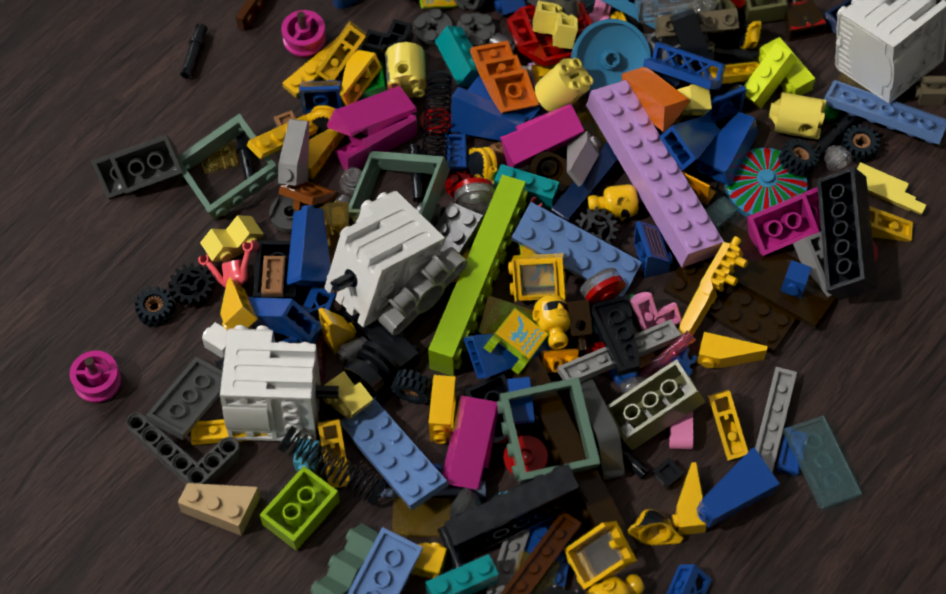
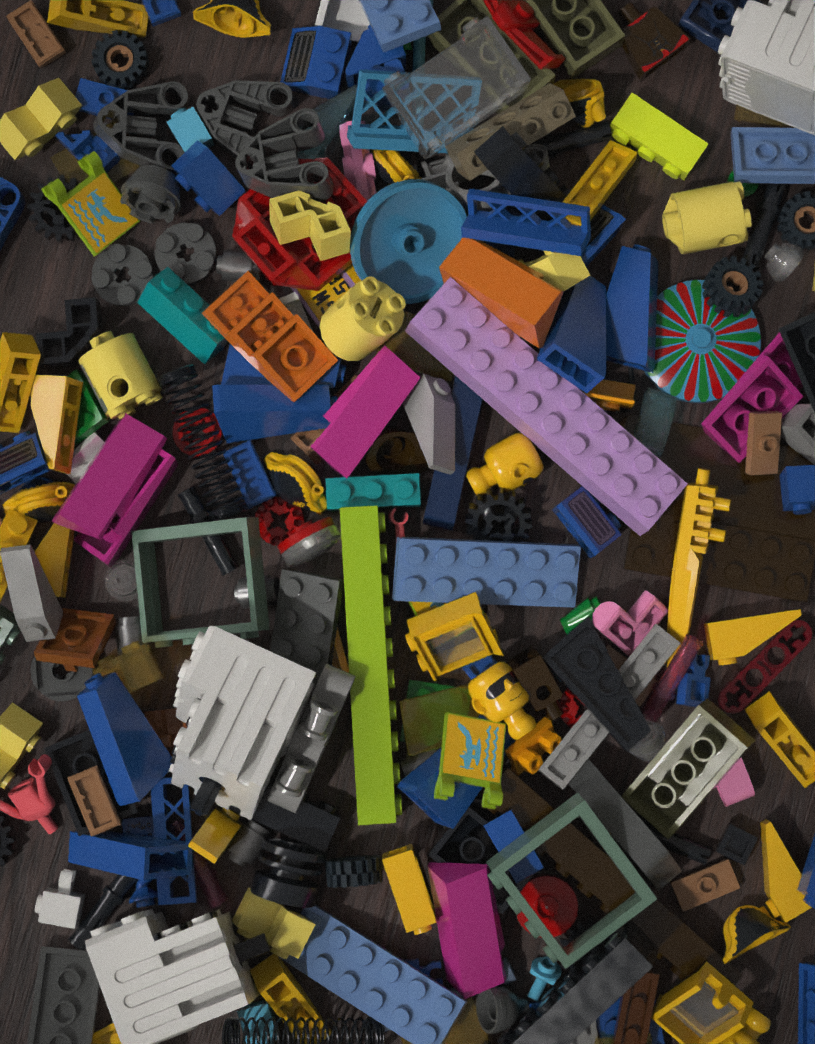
camera: 25 degrees left, 25 degrees up
yellow slope [220,277,257,331] -> none
red piece [580,268,626,305] -> none
neon yellow brick [744,43,797,109] -> none
none -> medium nougat plate [670,858,740,912]
none -> dark red beam [717,620,812,714]
none -> medium nougat plate [745,411,782,475]

